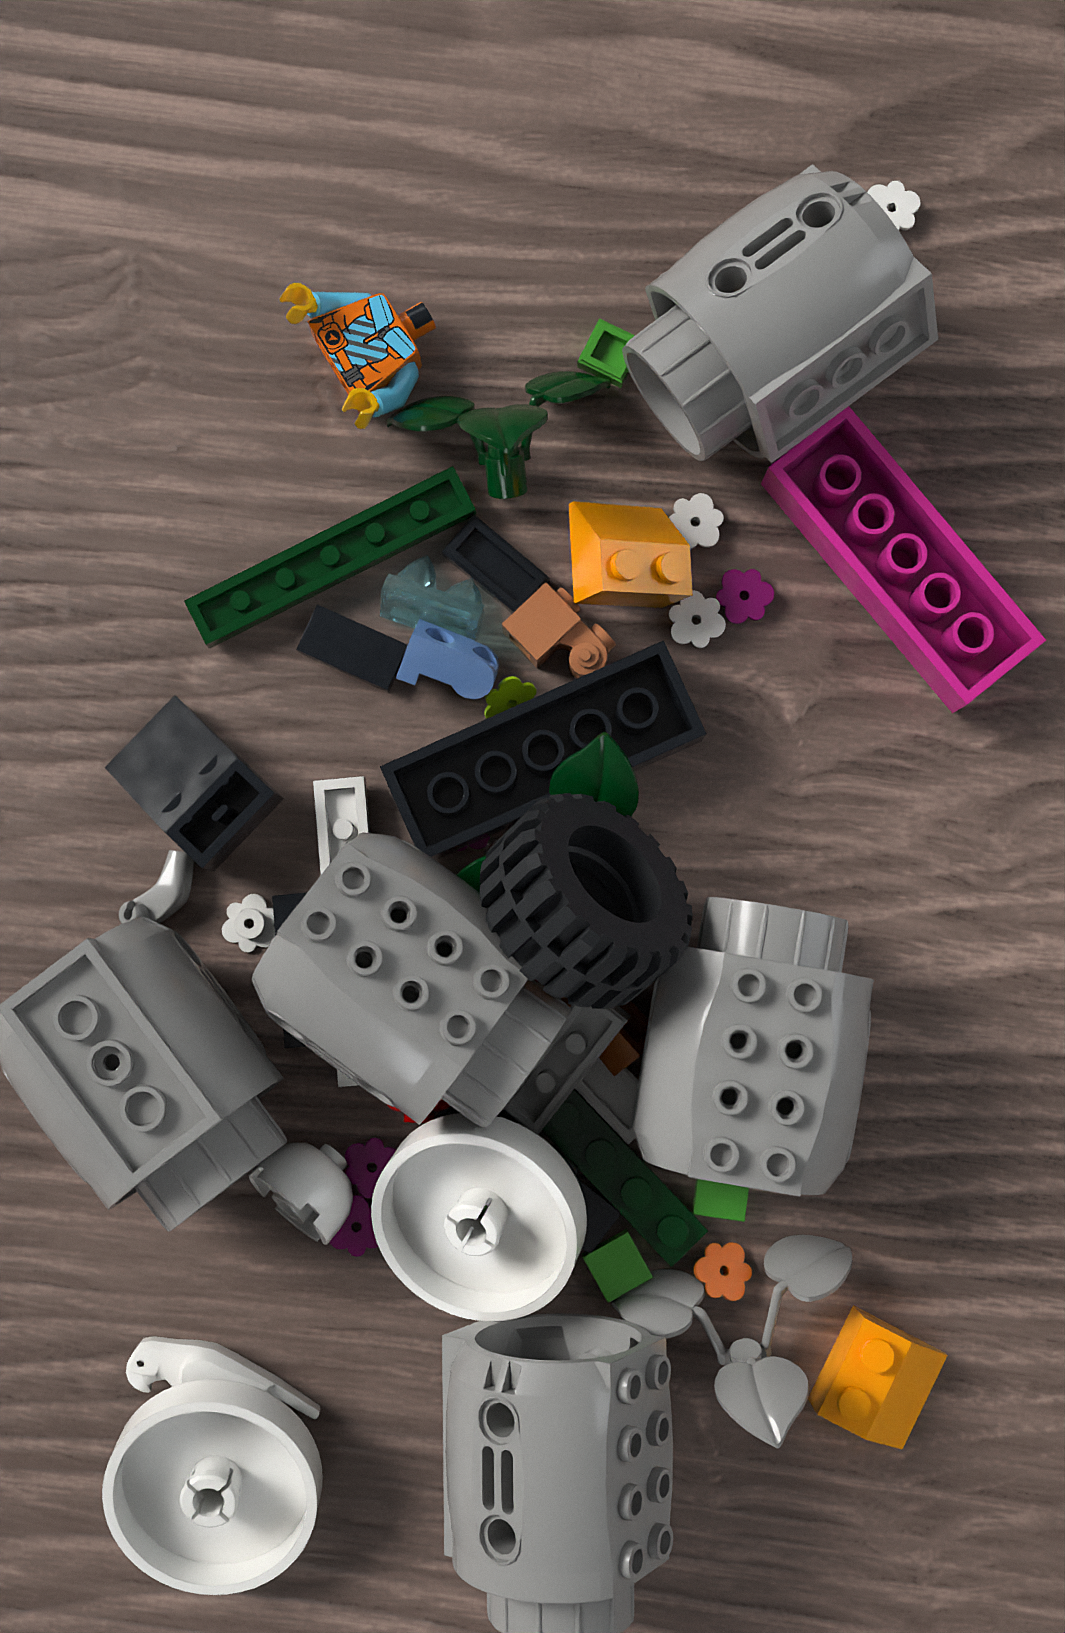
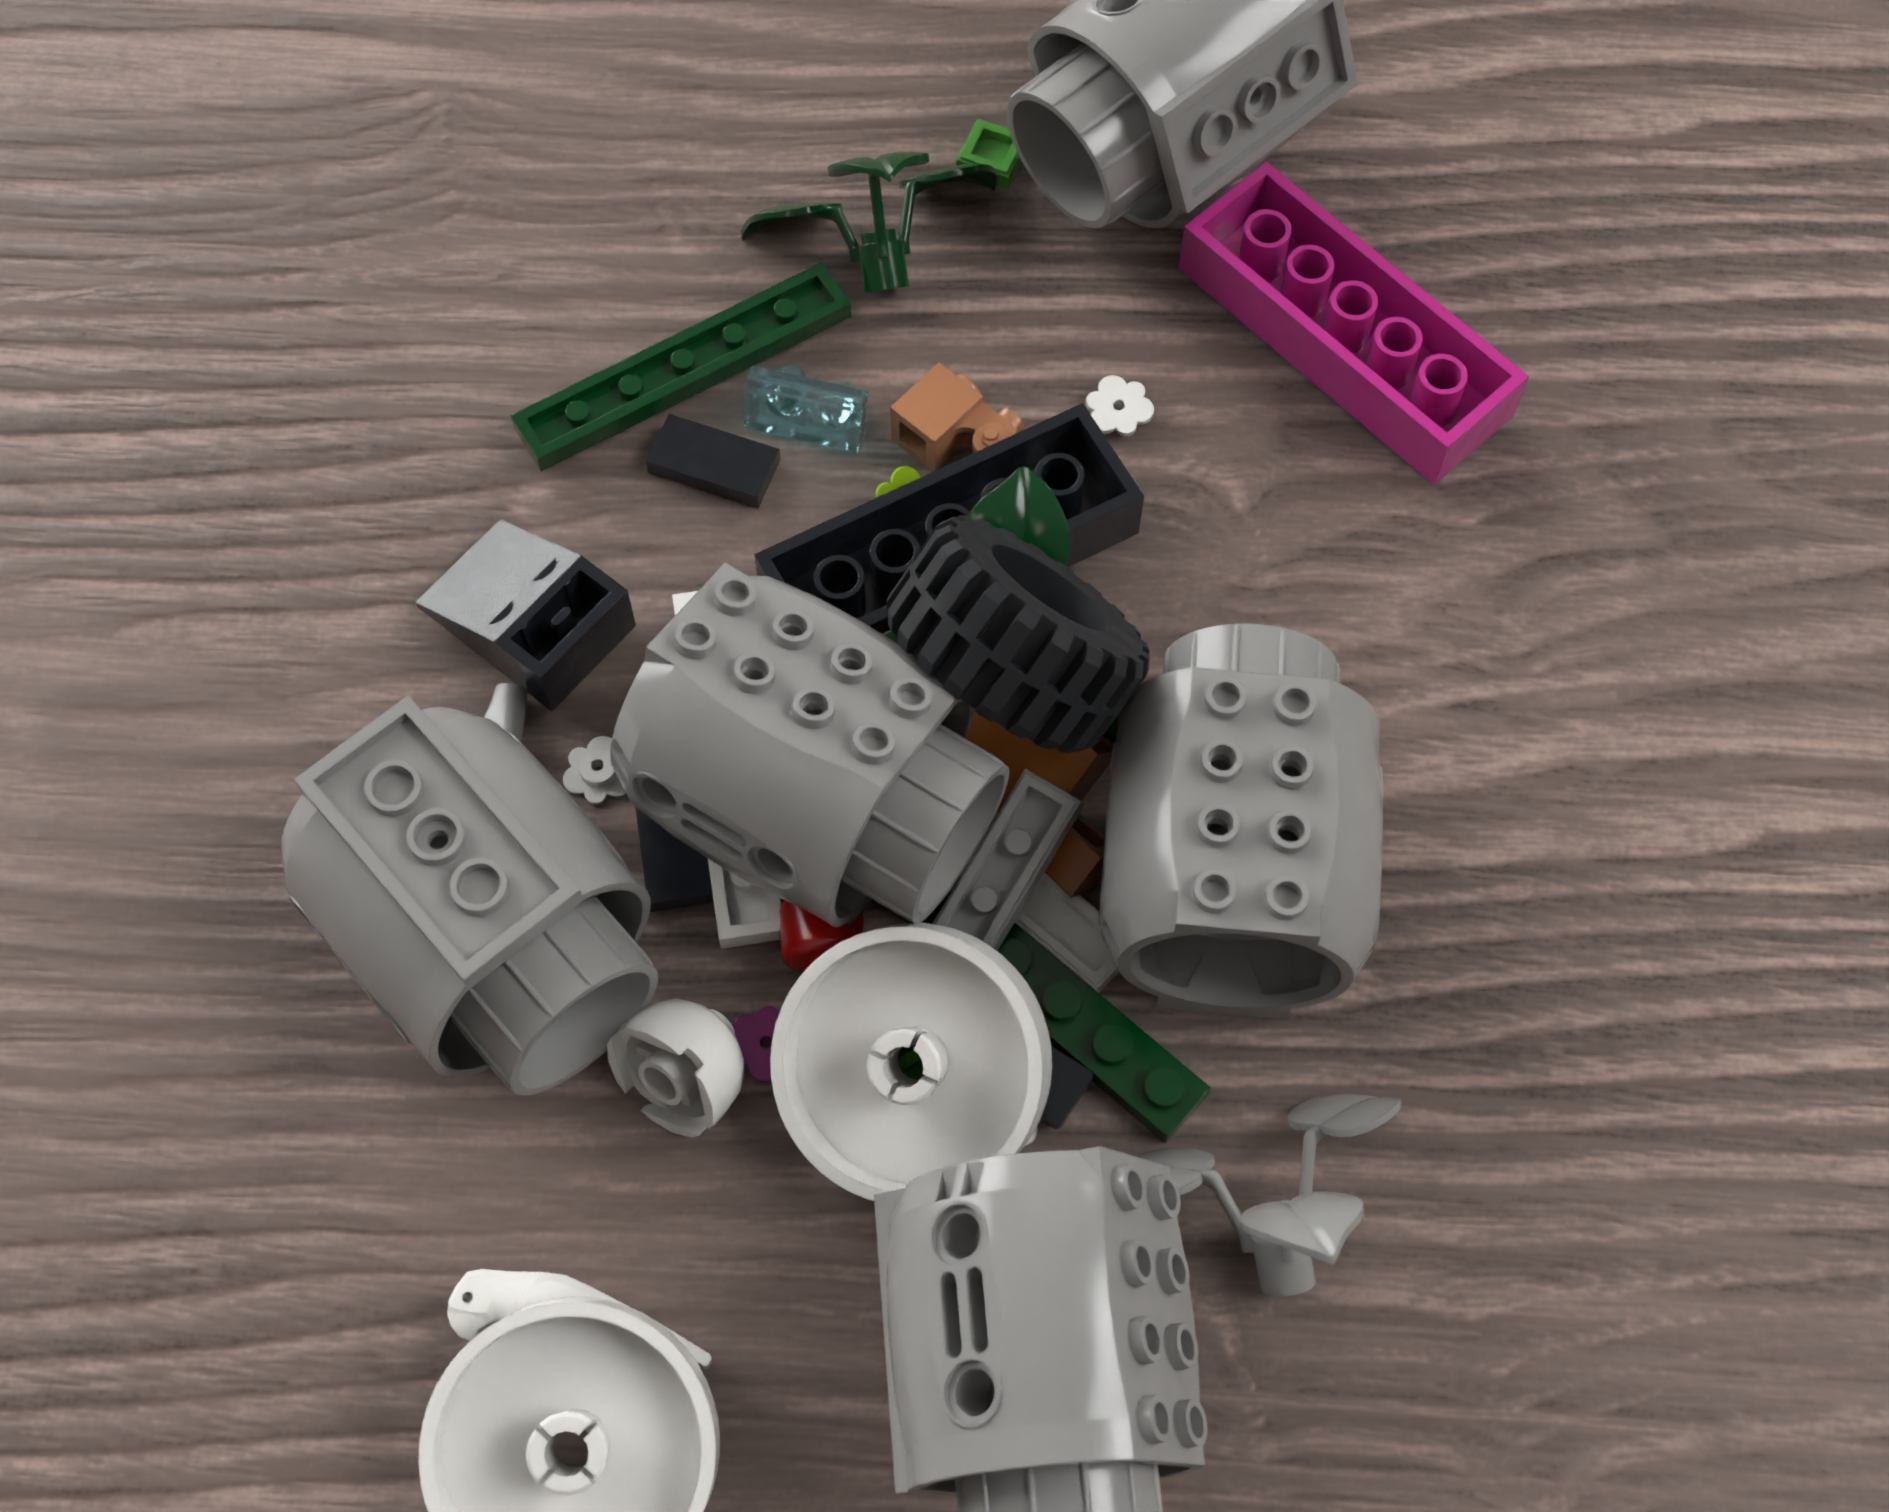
camera: 10 degrees left, 20 degrees down
torso [279,283,436,429] -> none
magenta plant [329,1195,379,1257] -> none
medium blue leg [396,619,499,699] -> none
black tile [442,514,550,614] -> none
light orange slope [569,501,693,608] -> none
bright green tile [582,1228,653,1303] -> none
white plant [669,493,724,550] -> none
bright green tile [692,1179,749,1222] -> none
orange plant [694,1242,752,1301] -> none
magenta plant [716,569,774,624] -> none
light orange slope [808,1305,948,1449] -> none

